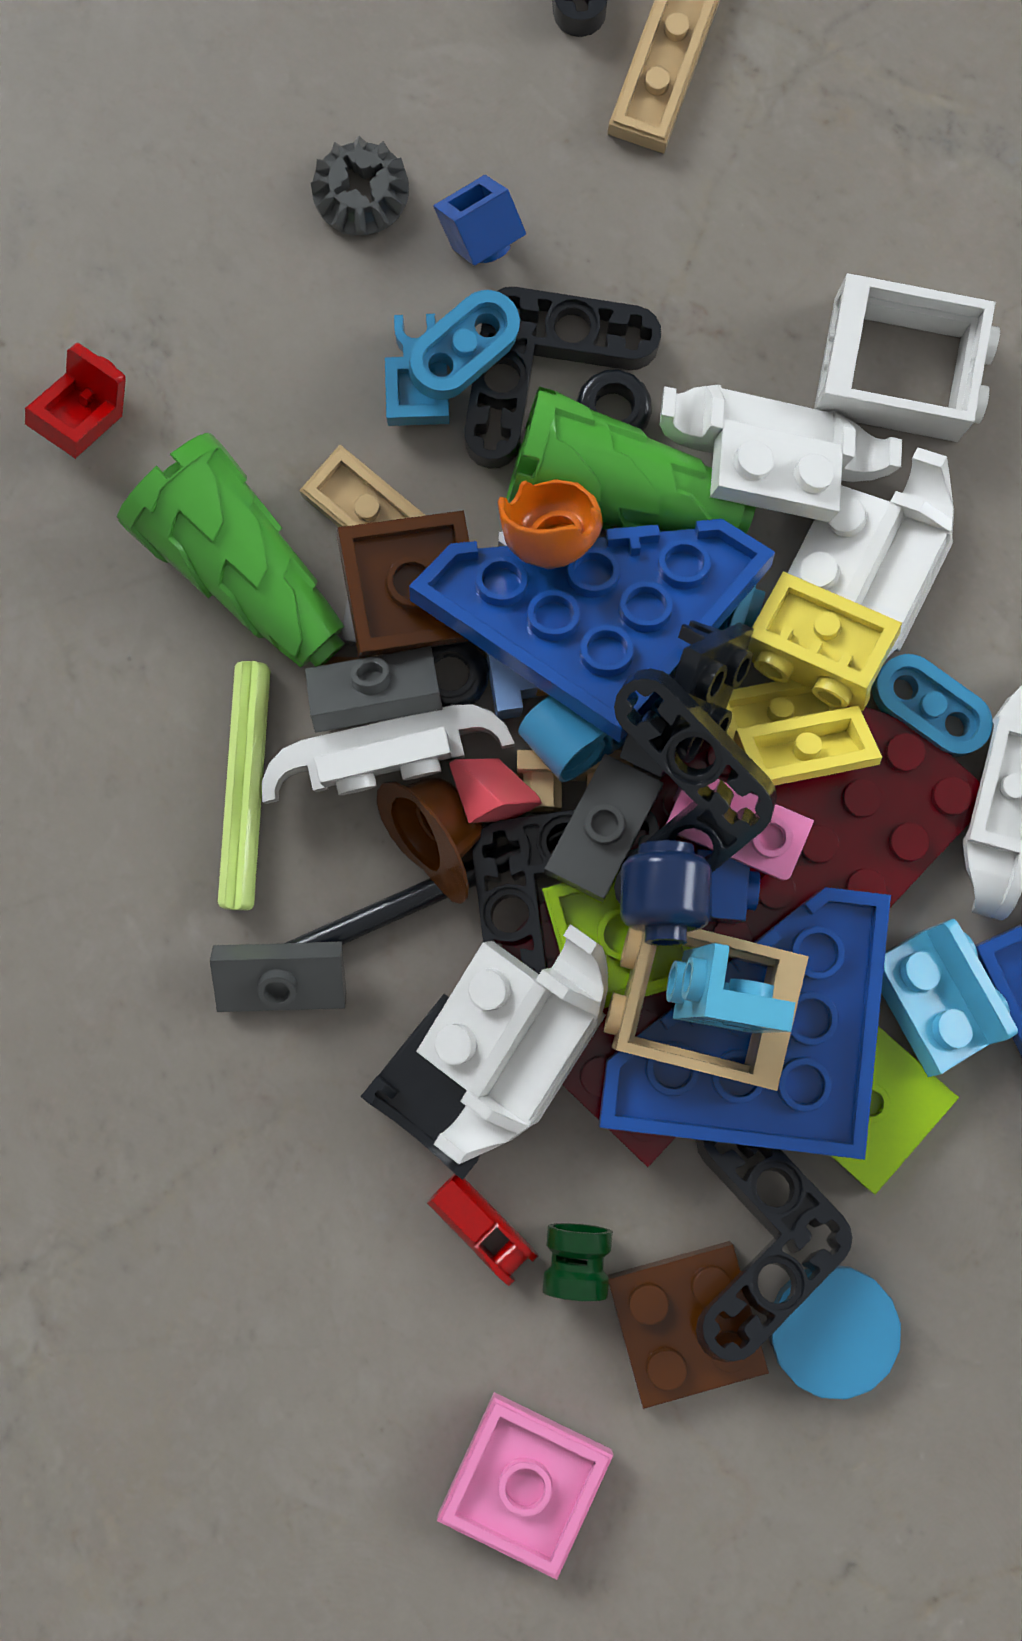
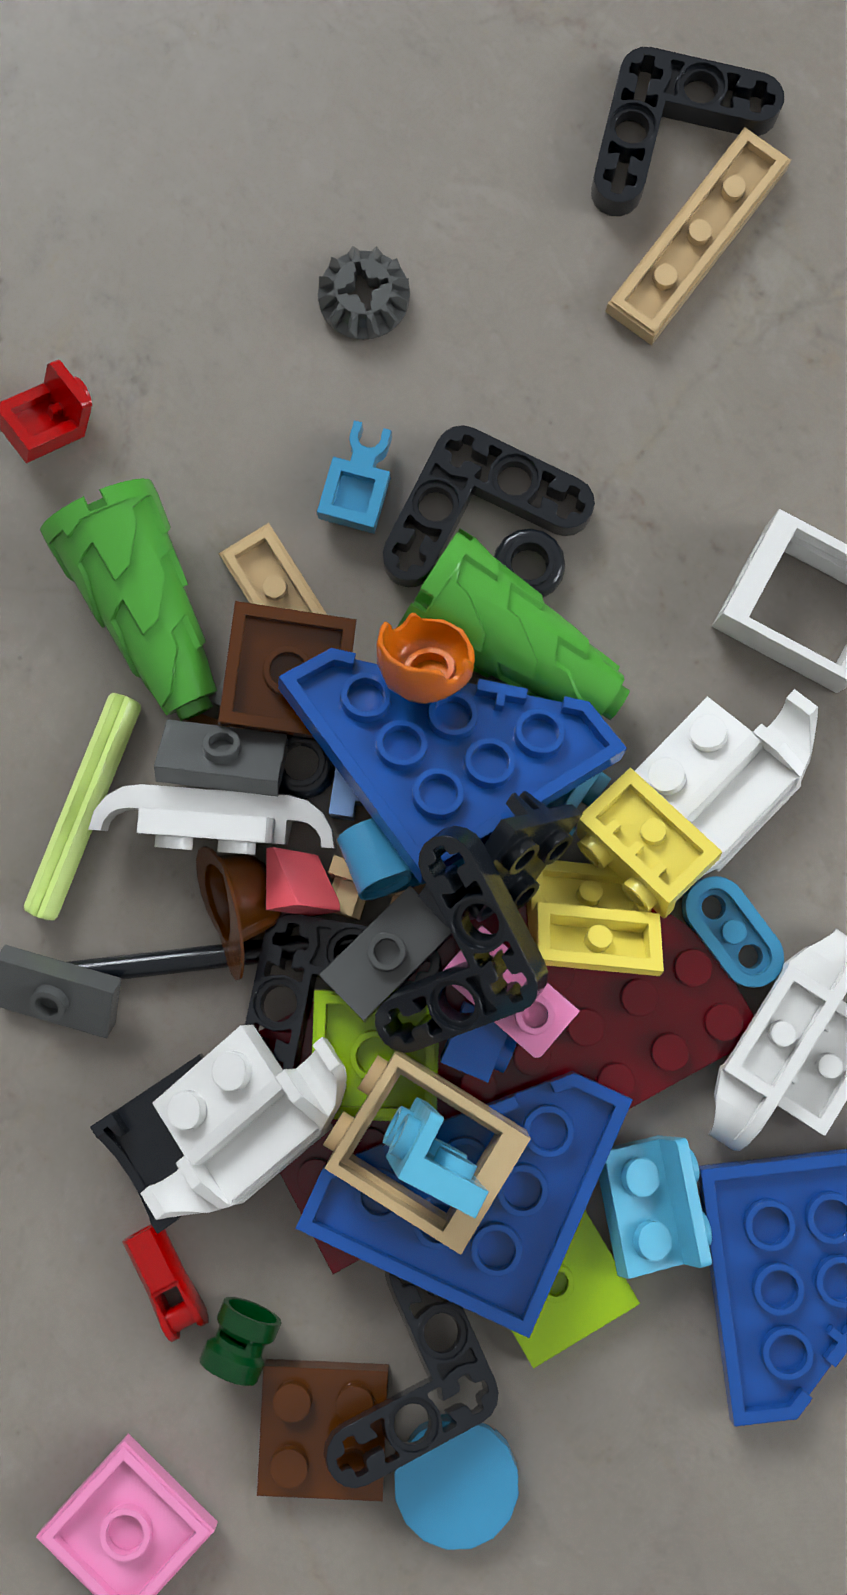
camera: 25 degrees right, 0 degrees up
dark azure plate [409,290,520,400] -> none
blue plate [433,175,526,266] -> none
dark blue head [620,840,712,946] -> none
white plate [659,385,902,522] -> none

